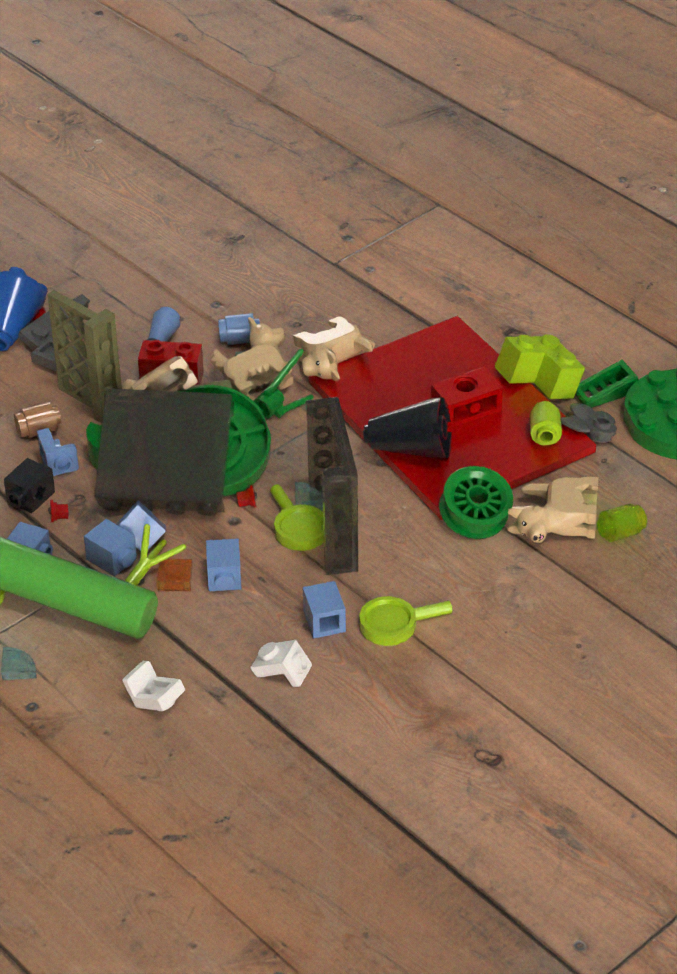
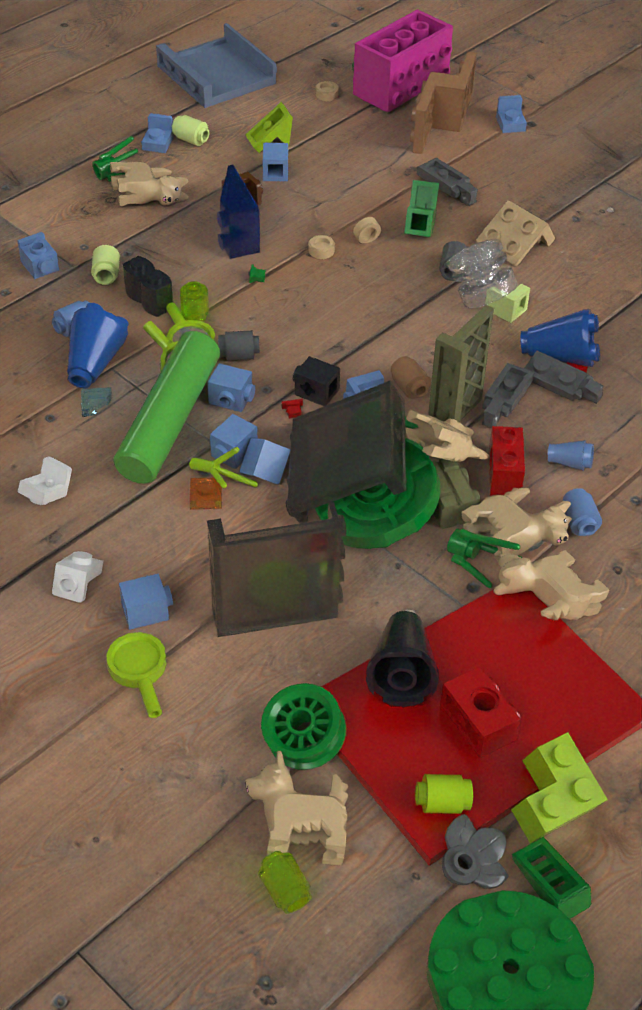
camera: 85 degrees right, 5 degrees up
medium blue brick [206,539,242,591] -> none

